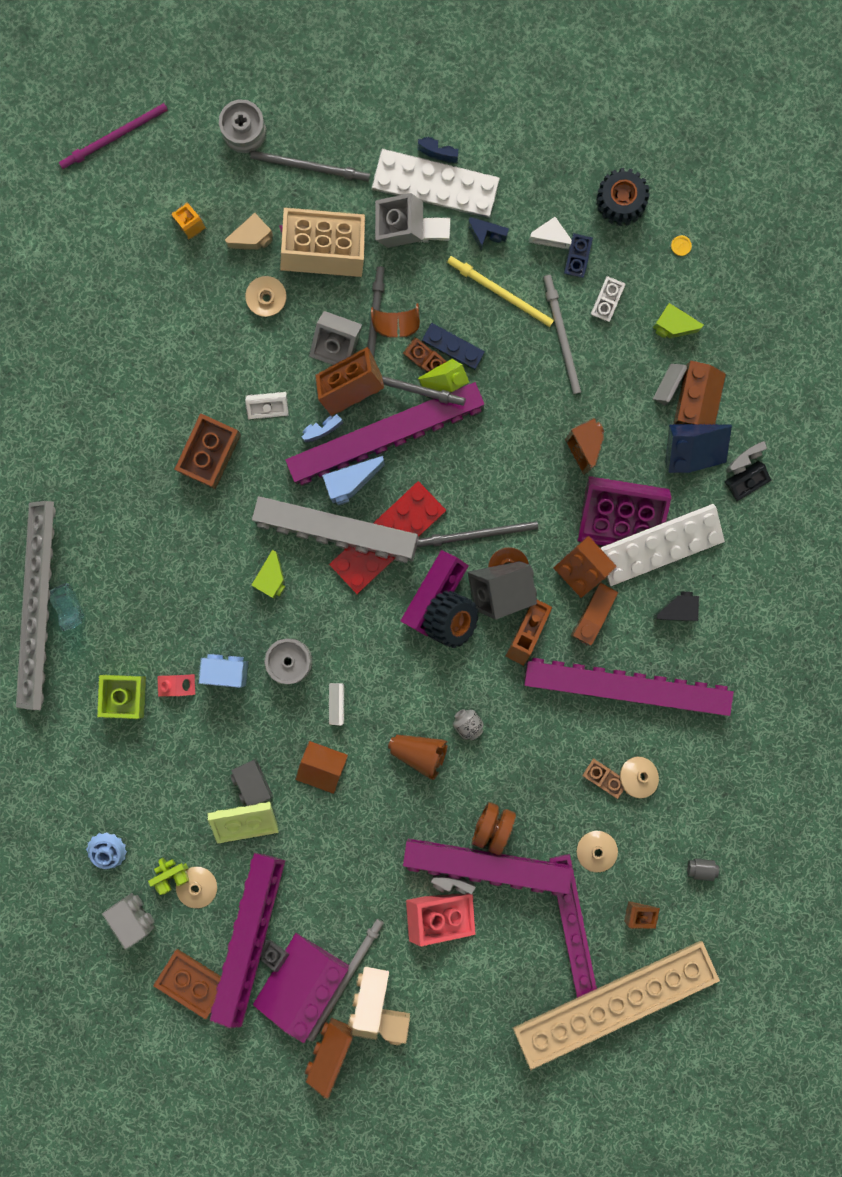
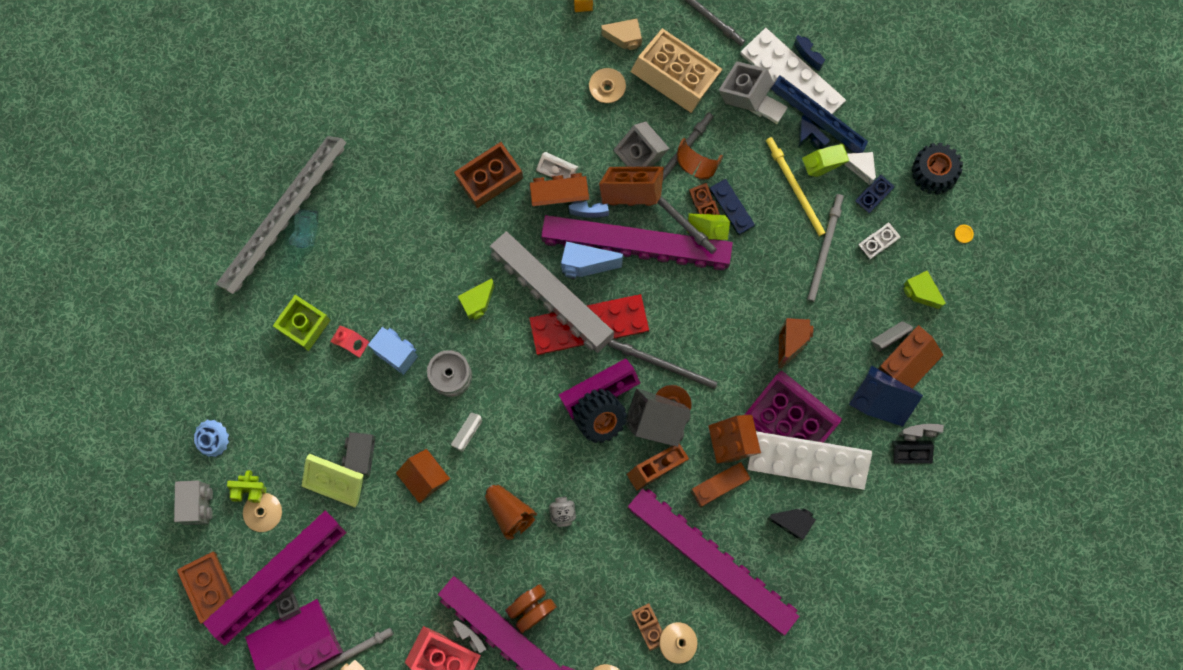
camera: 35 degrees right, 10 degrees down
none -> dark orange slope [530,173,589,206]
none -> dark blue plate [770,75,868,153]
none -> lime slope [802,144,850,177]

